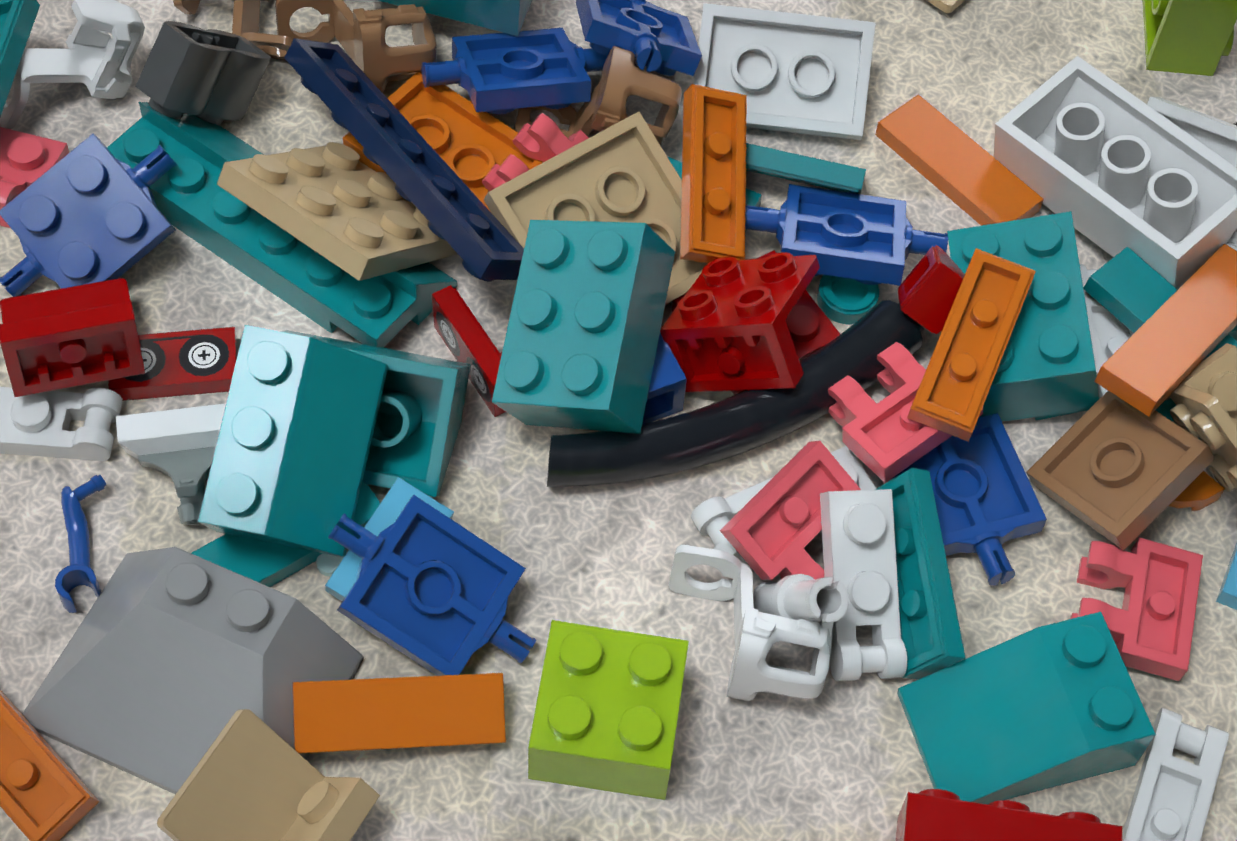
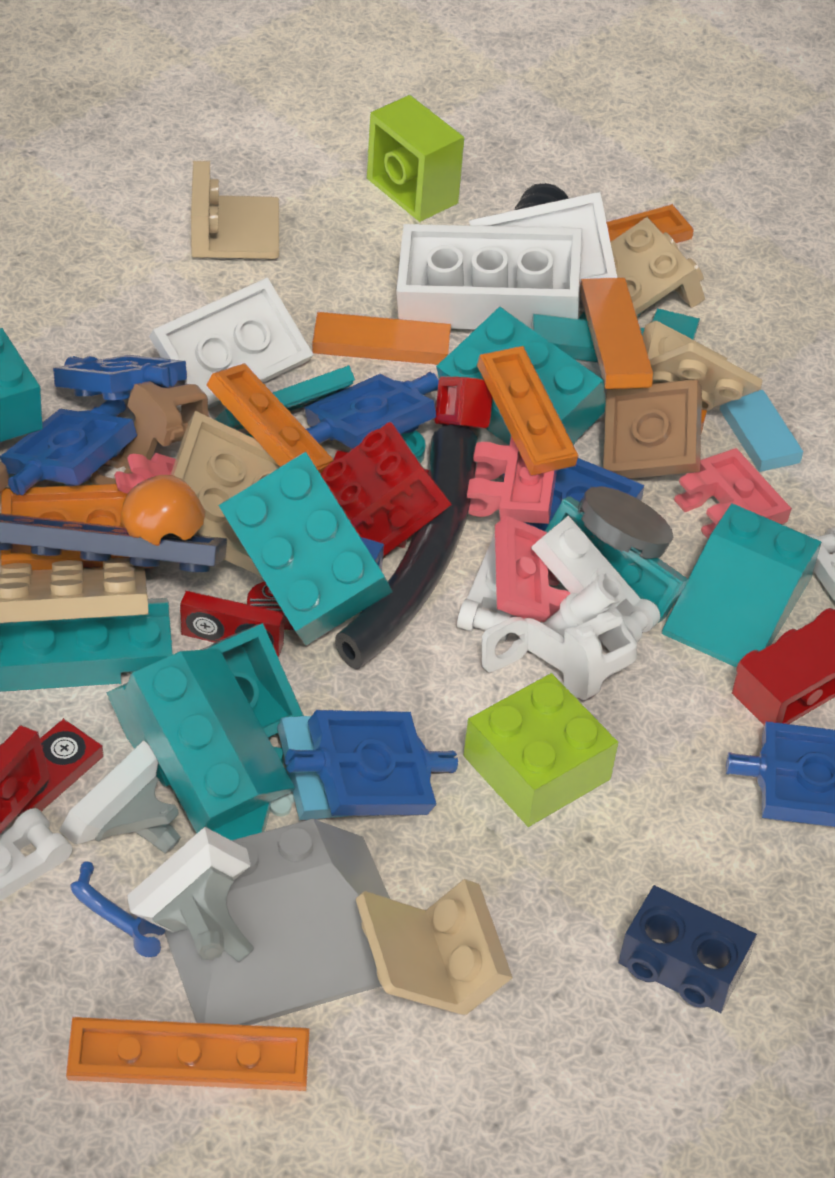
camera: 45 degrees left, 10 degrees down
orange tile [292,673,506,753] -> none
none -> orange hair [120,475,206,546]
none -> piece [127,827,254,962]
none -> dark grey tile [578,486,674,559]

